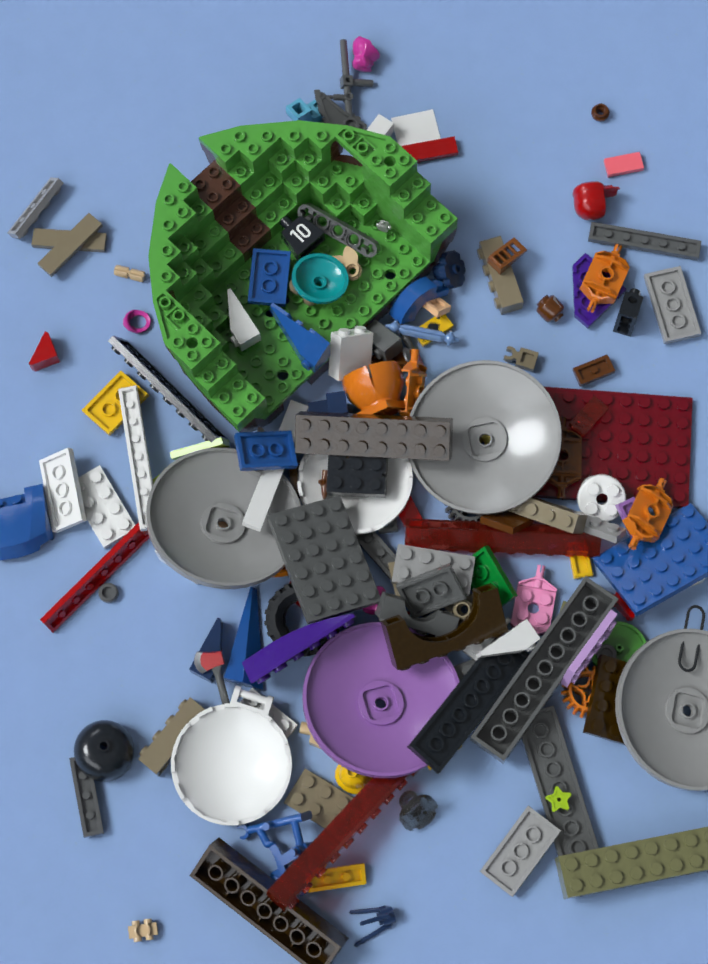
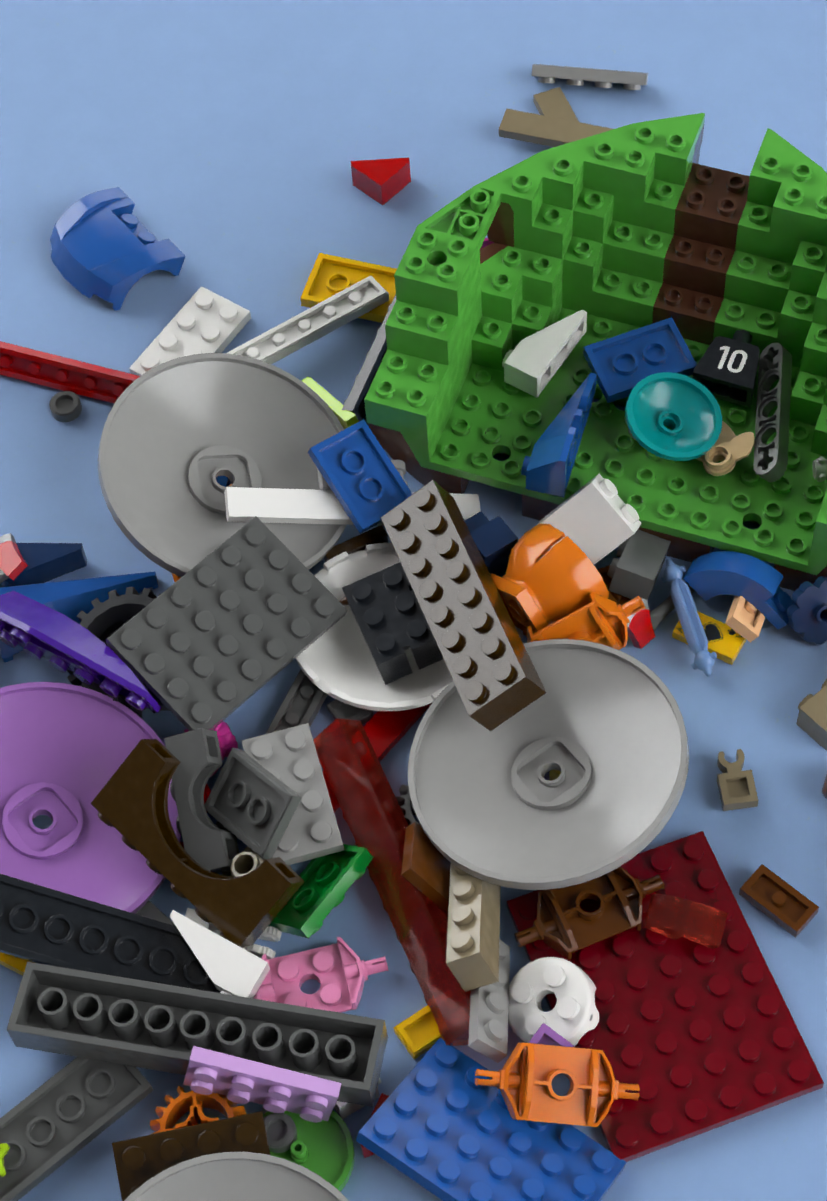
camera: 65 degrees right, 15 degrees down
white plate [39,448,87,533] -> none

